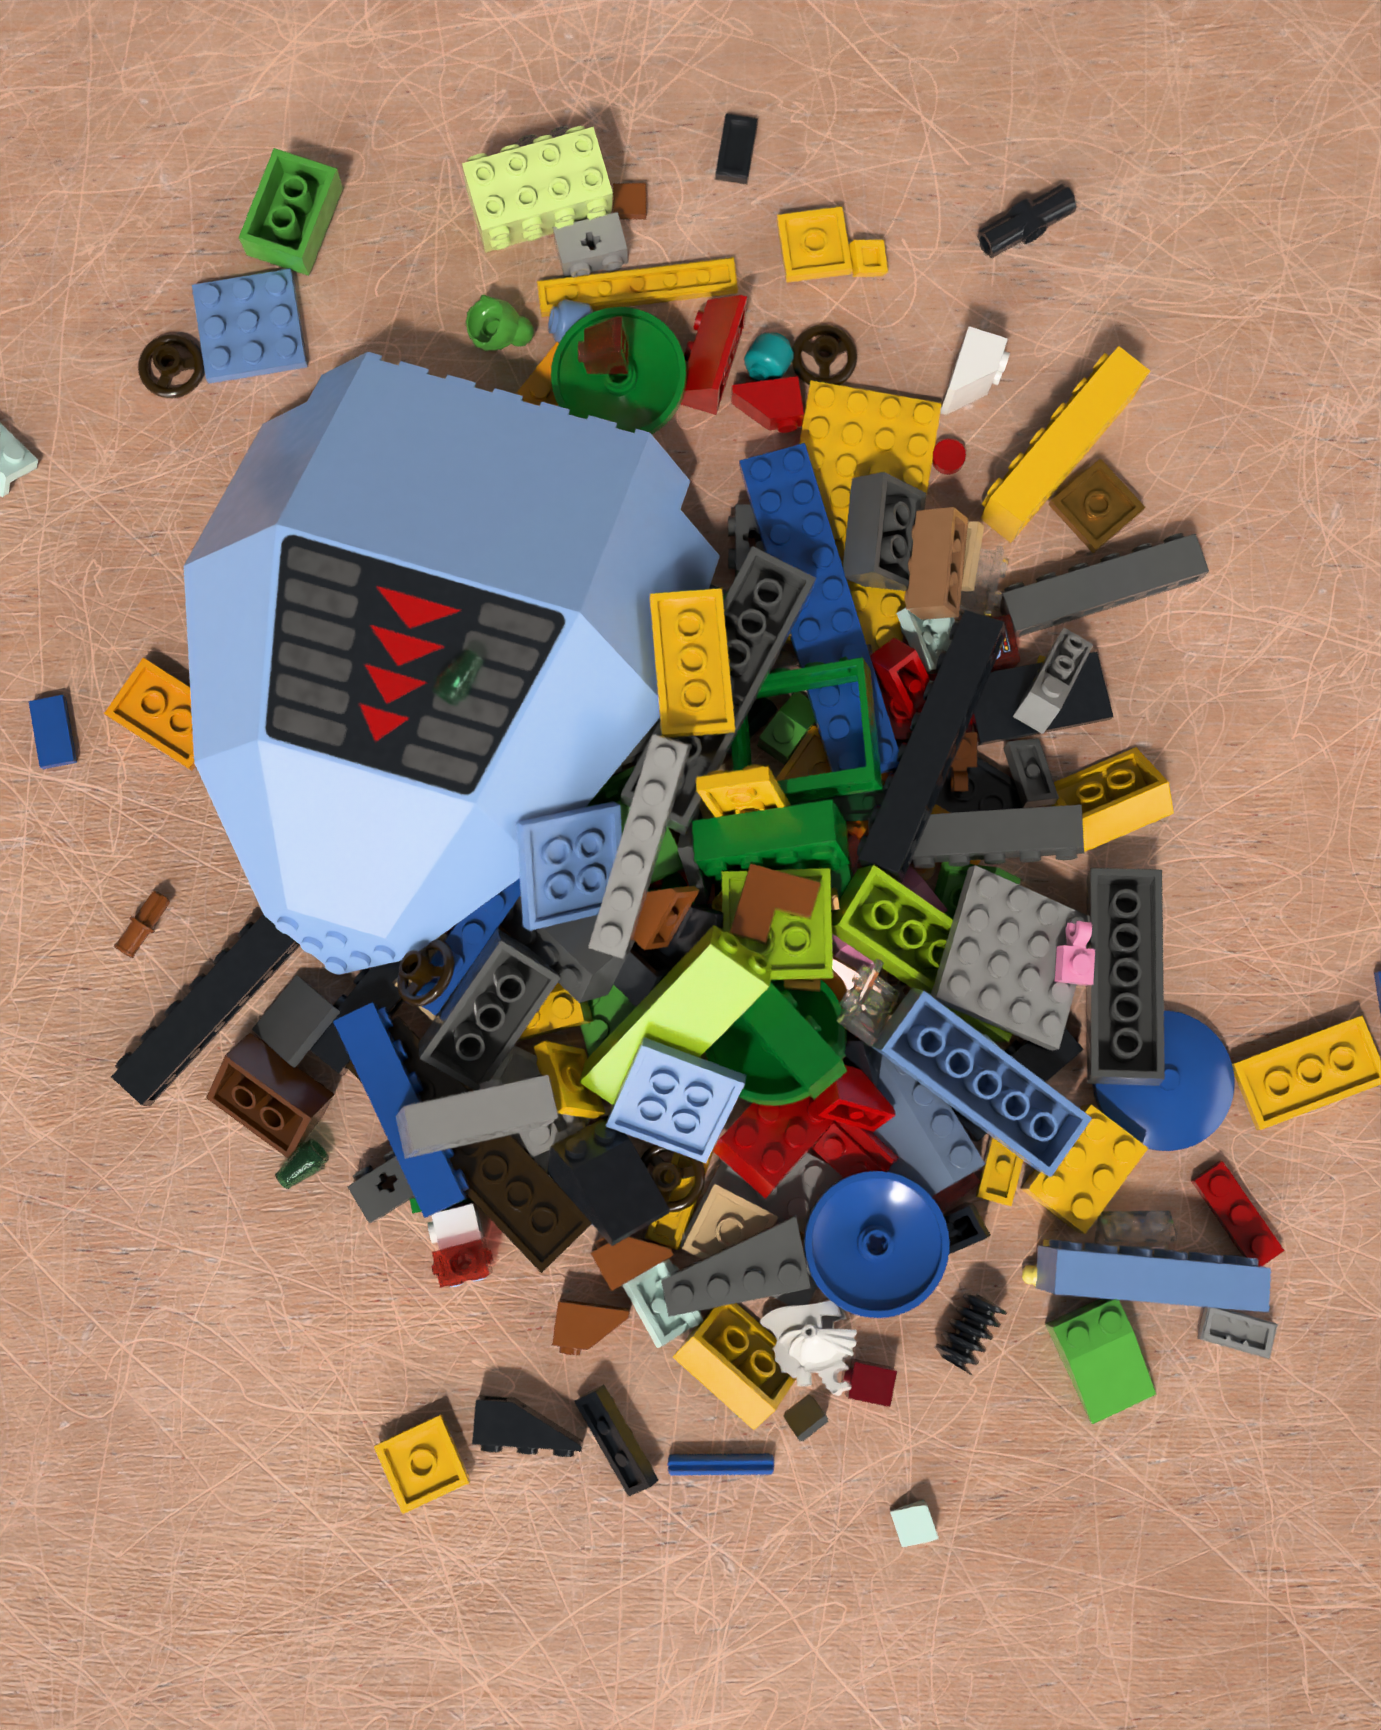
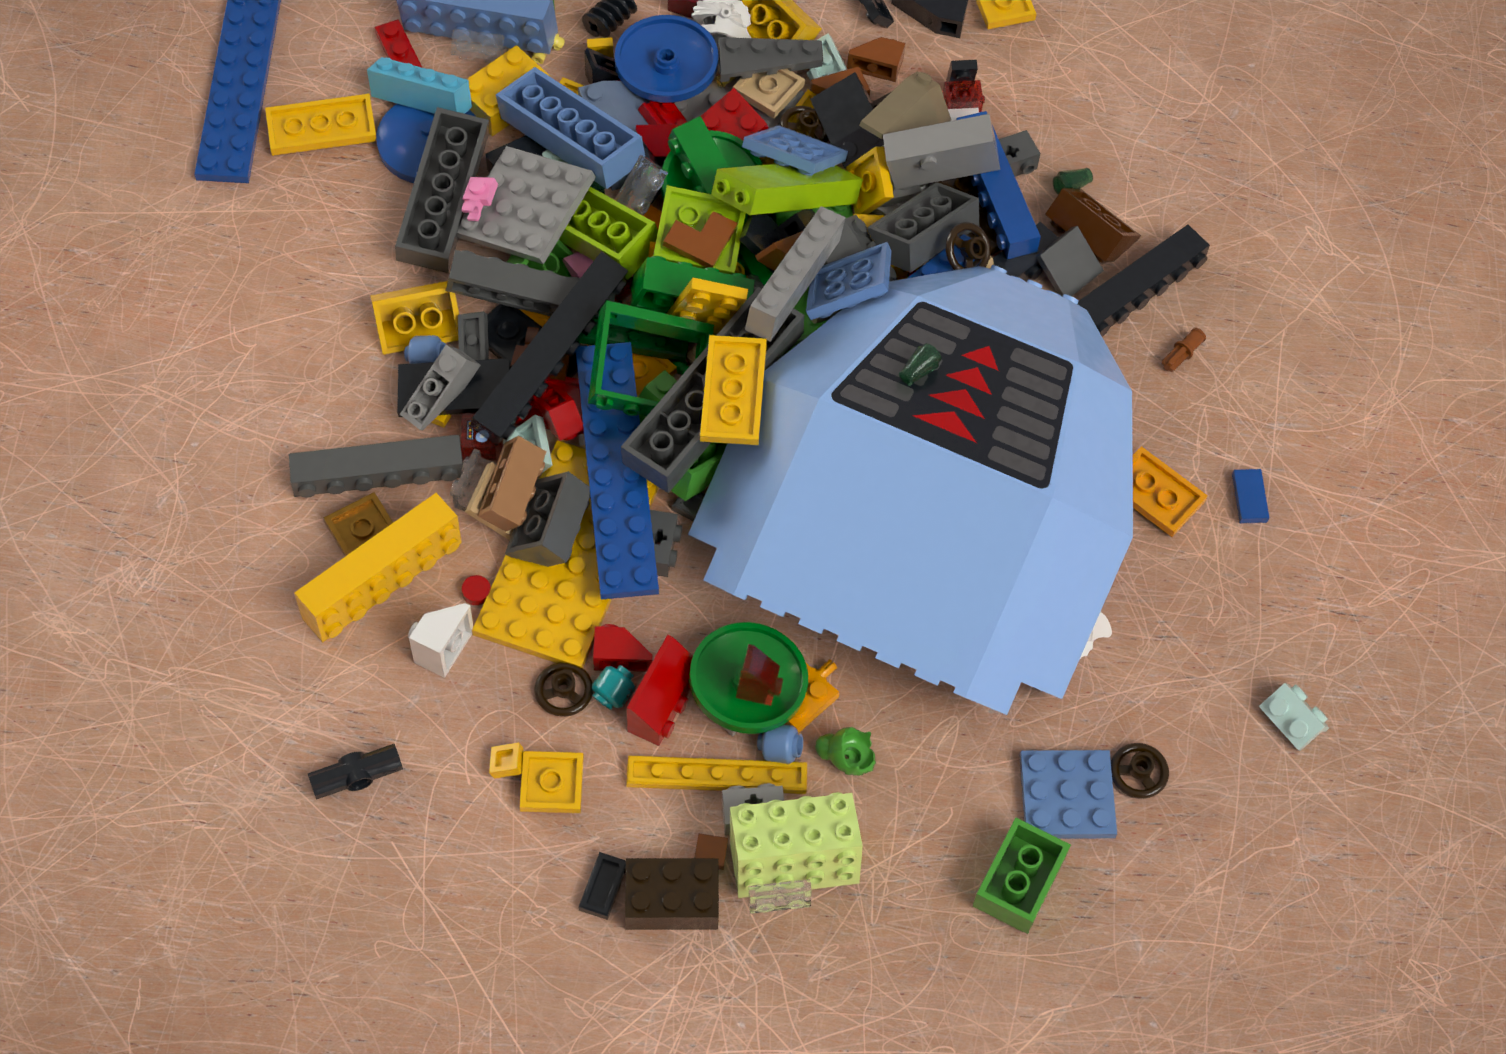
camera: 170 degrees left, 20 degrees down
none -> medium azure brick [367,57,472,114]
none -> medium blue head [404,335,446,364]
none -> yellow plate [587,37,614,58]
none -> dark brown brick [625,858,719,930]
none -> dark tan wedge [859,71,951,139]
none -> black plate [945,60,978,96]

